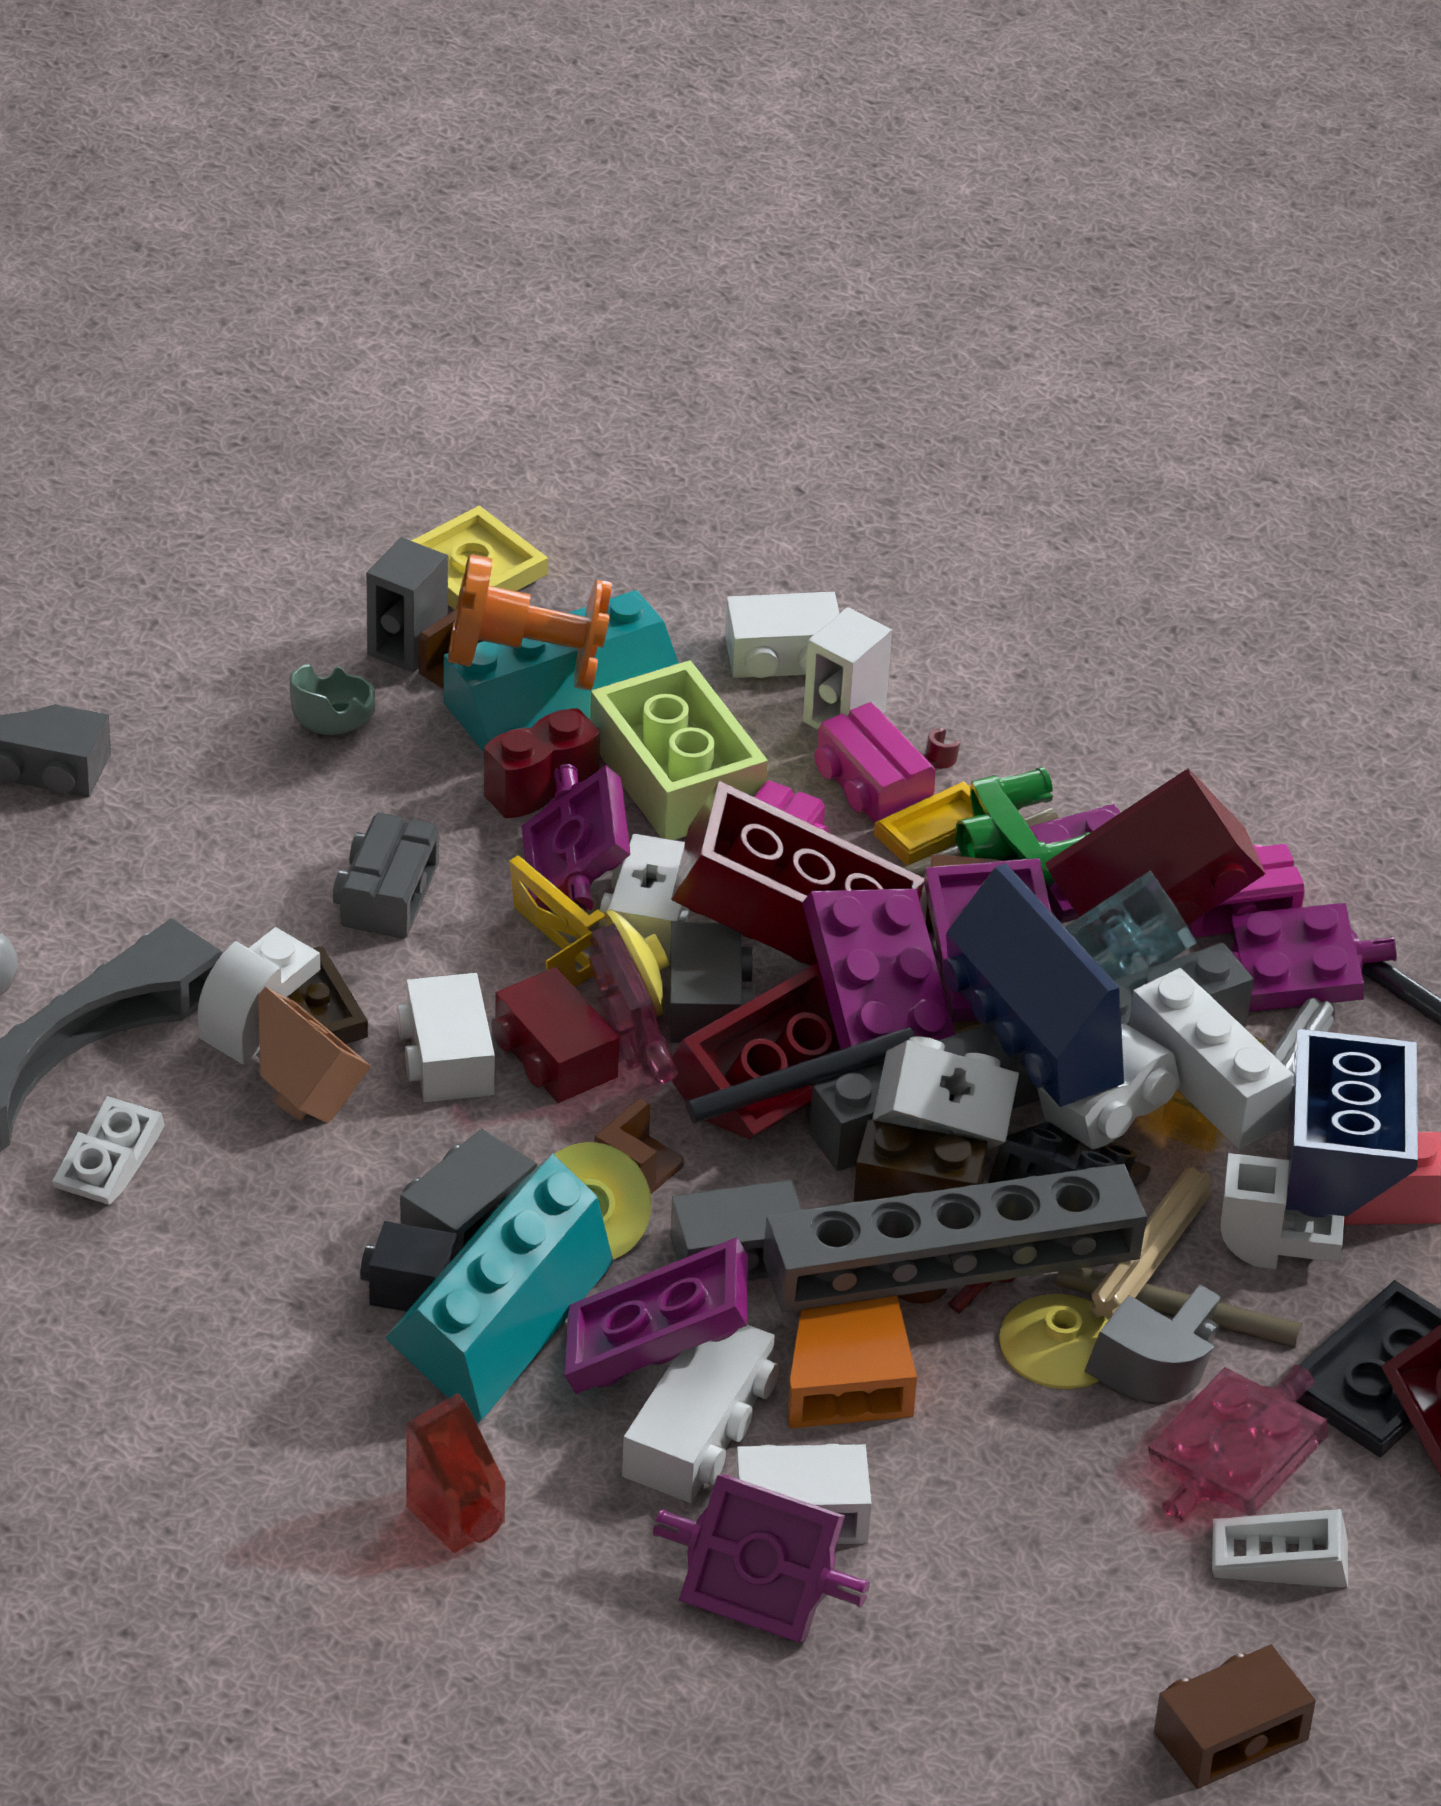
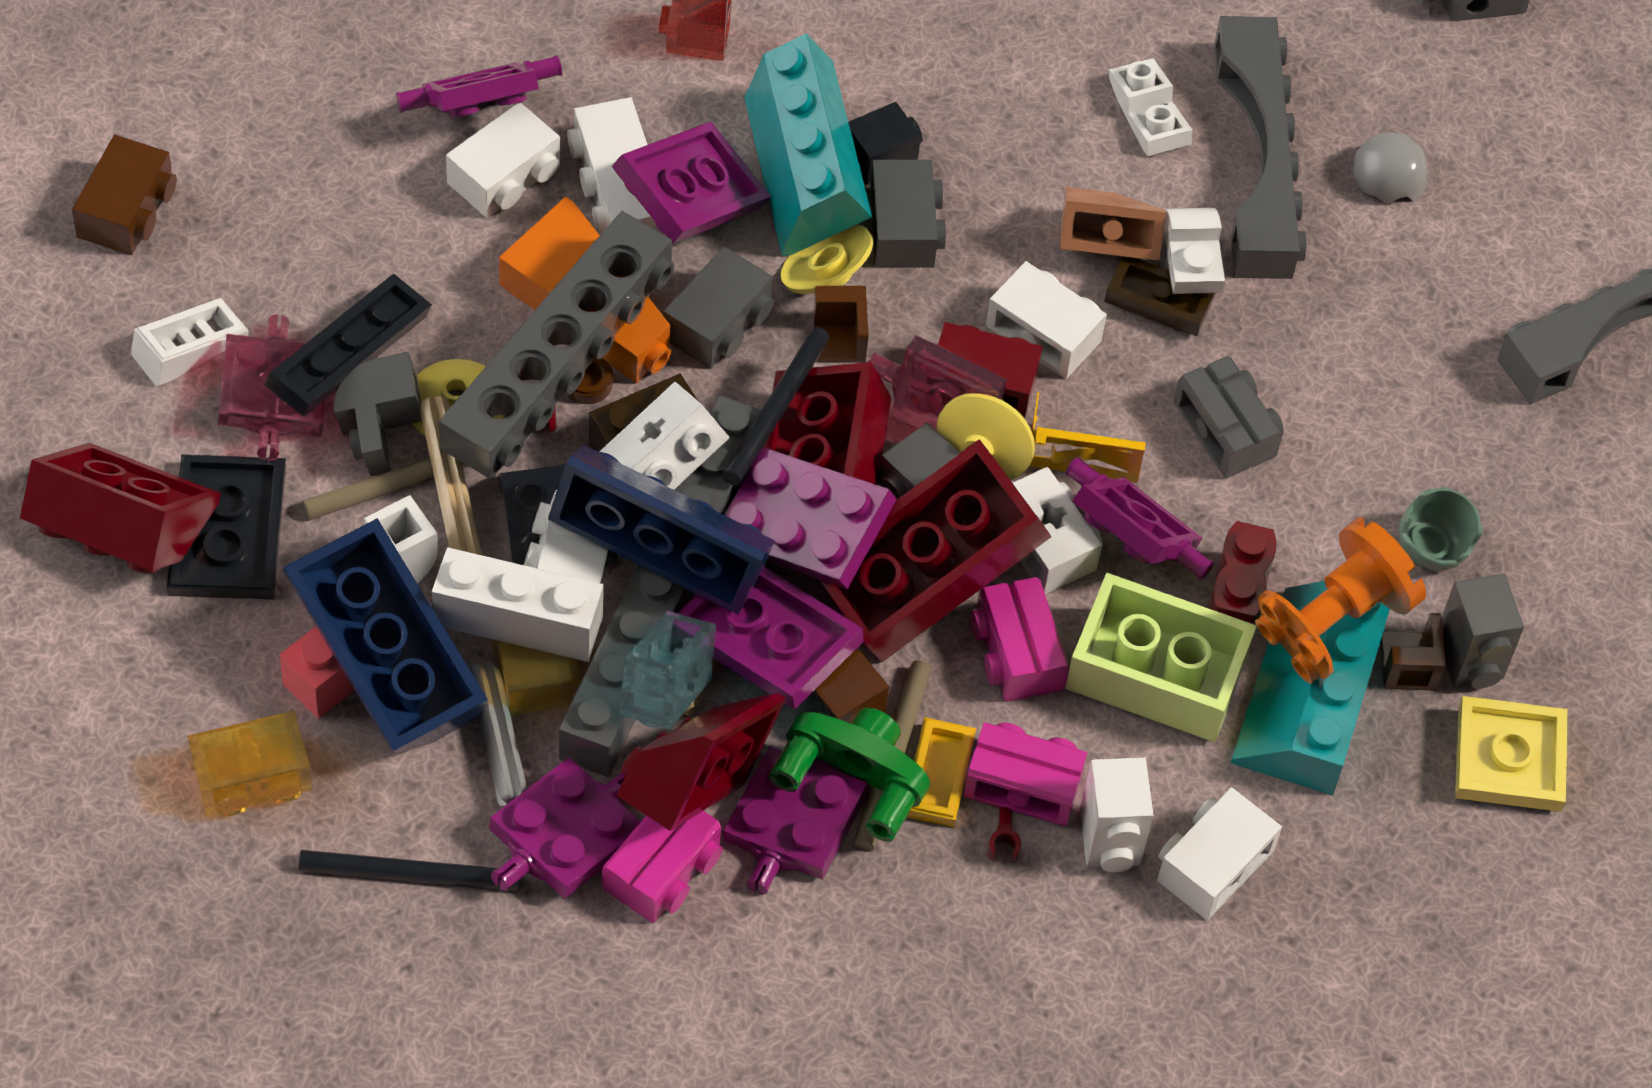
camera: 135 degrees right, 15 degrees up
none -> black plate [265,273,432,417]

